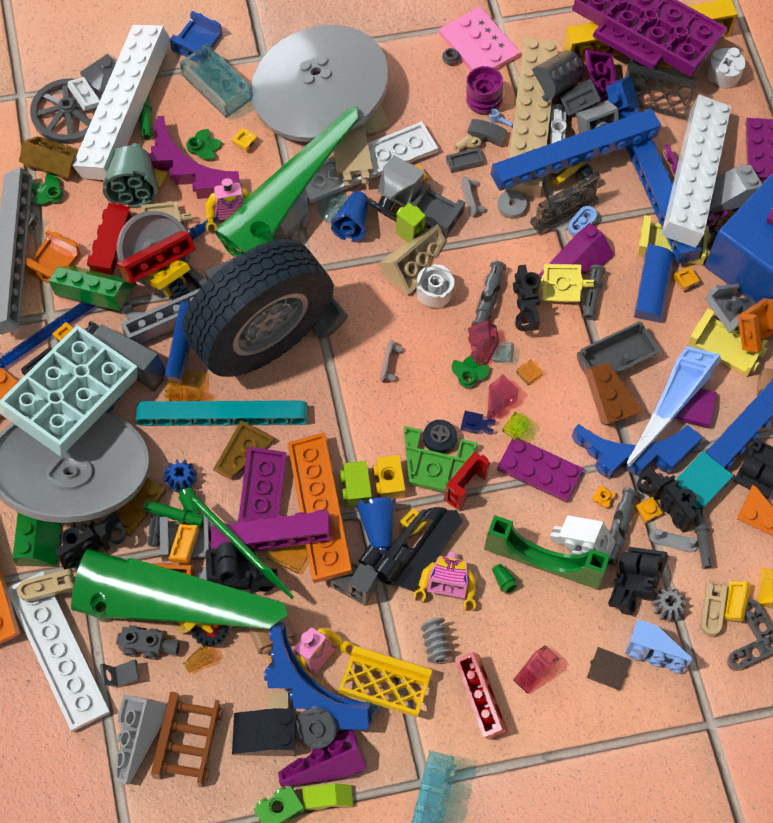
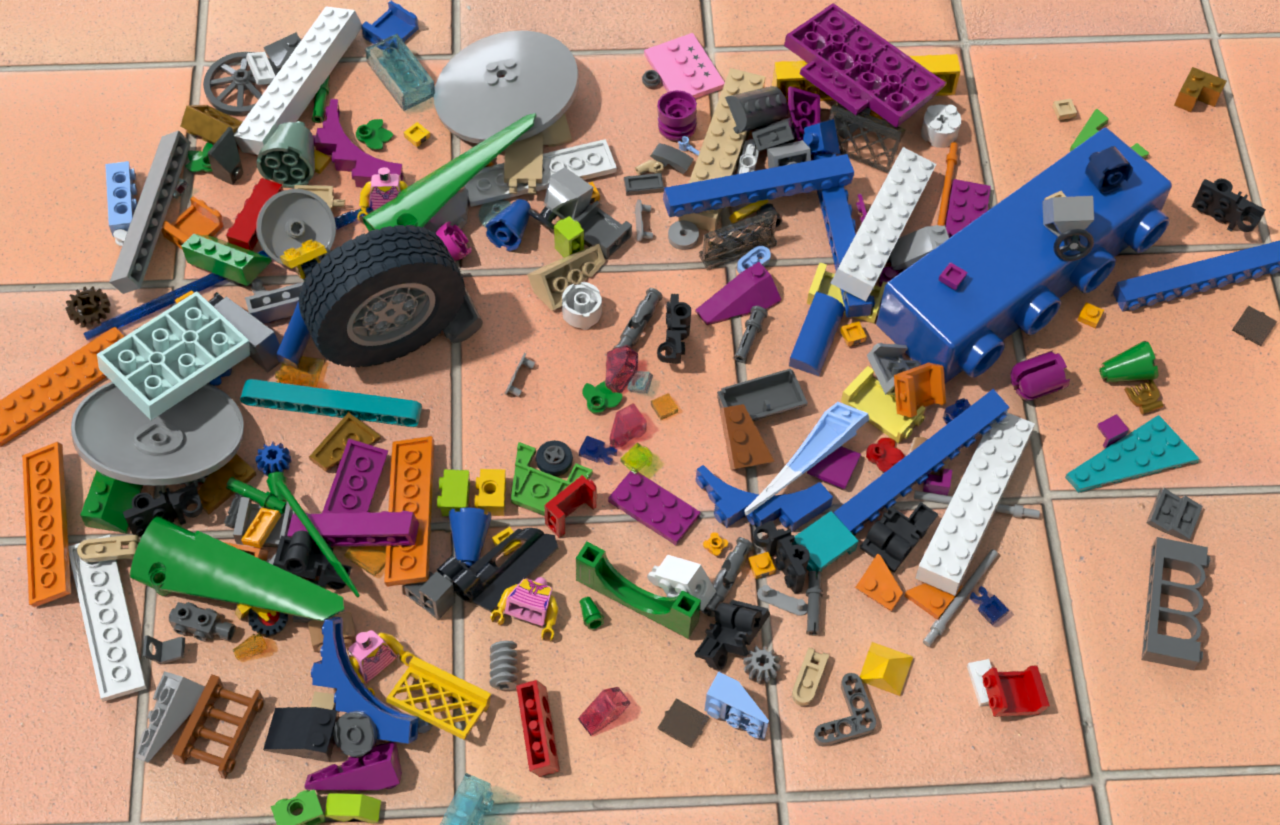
camera: 10 degrees right, 5 degrees down
red brick [117,230,196,283] -> none
light yellow plate [540,264,594,302] -> none
yellow tile [723,581,751,621] -> none
none -> pearl dark grey slope [207,127,243,185]
none -> dark pink cylinder [435,221,472,261]
none -> red plate [866,438,905,473]
none -> orange bar [937,142,958,226]

